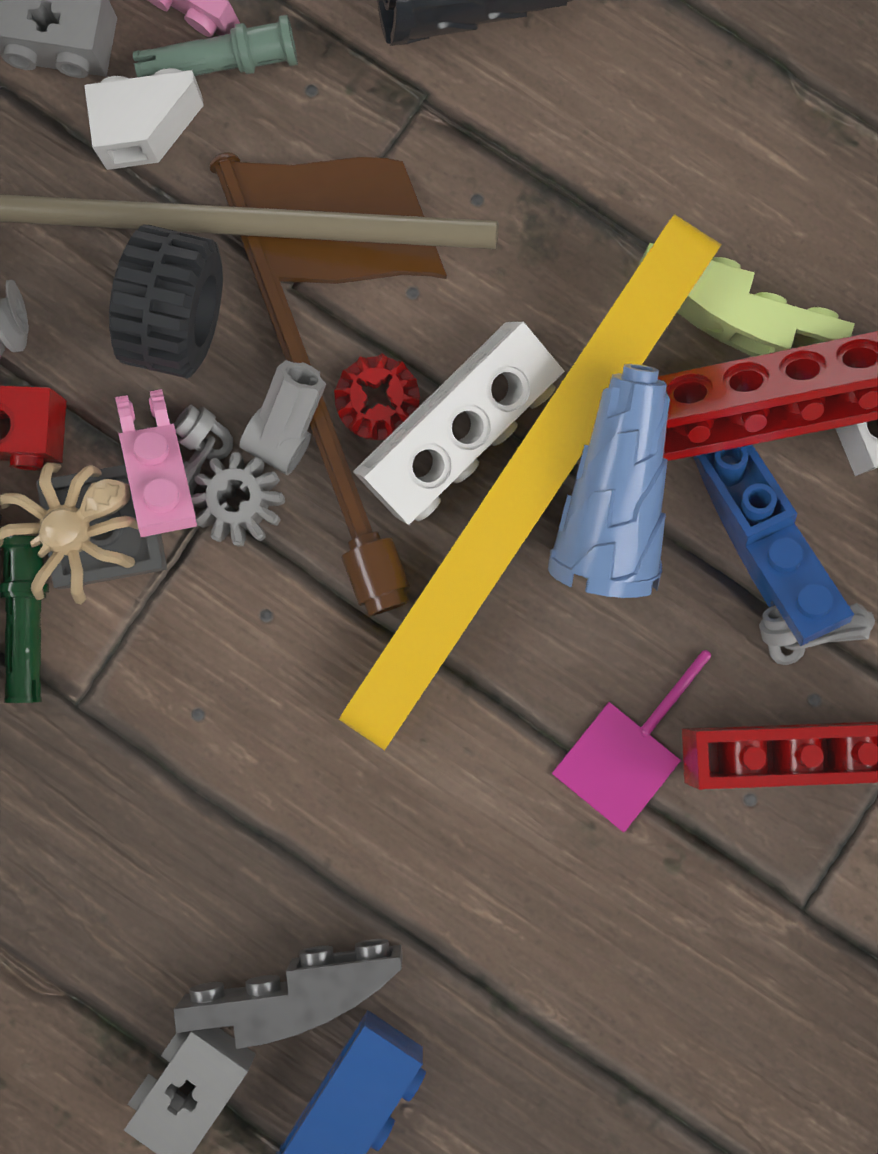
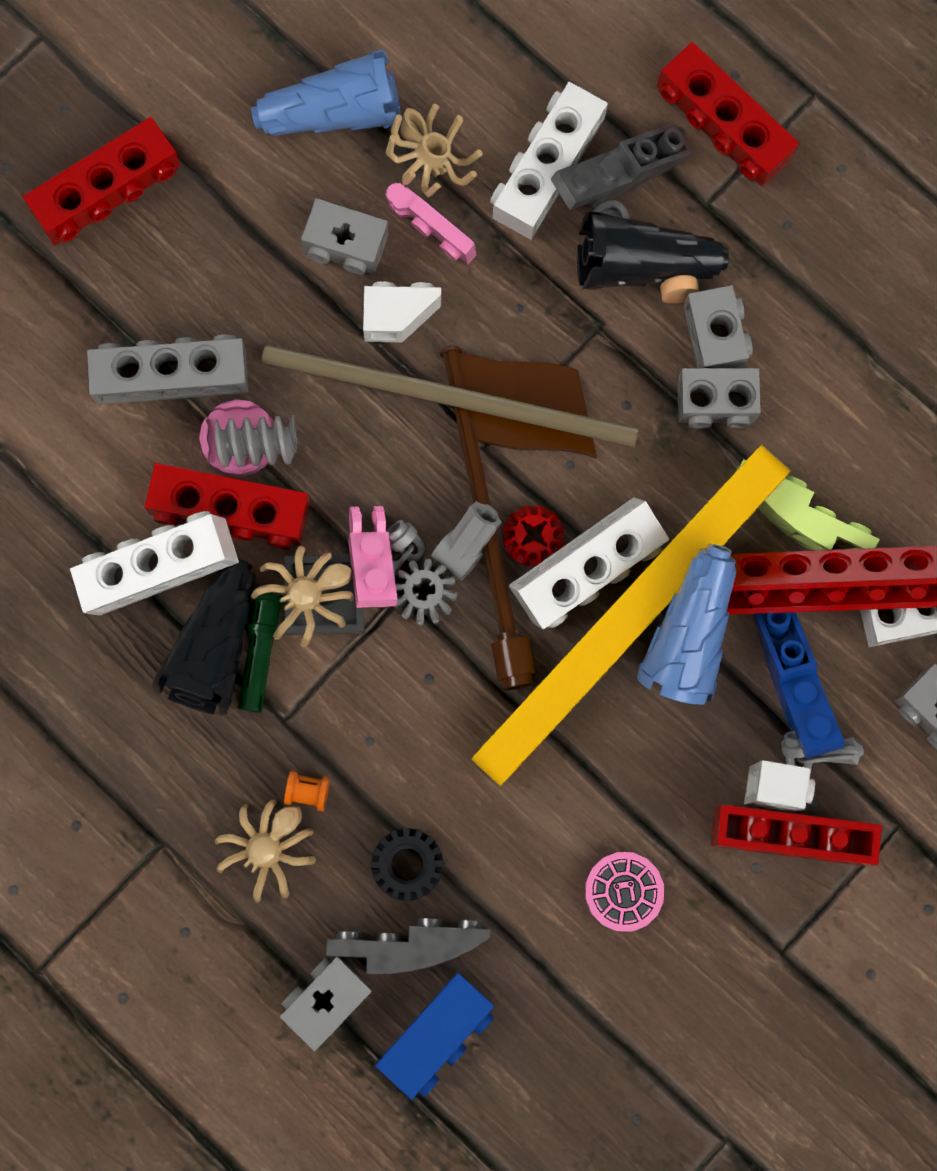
camera: 10 degrees right, 5 degrees down
black tyre [109,224,223,379] -> none
sand green pin [133,14,298,77] -> none
dark pink piece [551,650,711,833] -> none
none -> tan animal [215,799,316,903]
none -> orange bush [284,770,330,812]
none -> black tyre [371,828,443,901]
none -> tile [585,852,664,932]
none -> light nougat tile [660,275,699,304]
none -> light grey brick [677,368,761,429]
none -> light grey brick [683,285,753,368]
none -> white brick [744,760,815,813]

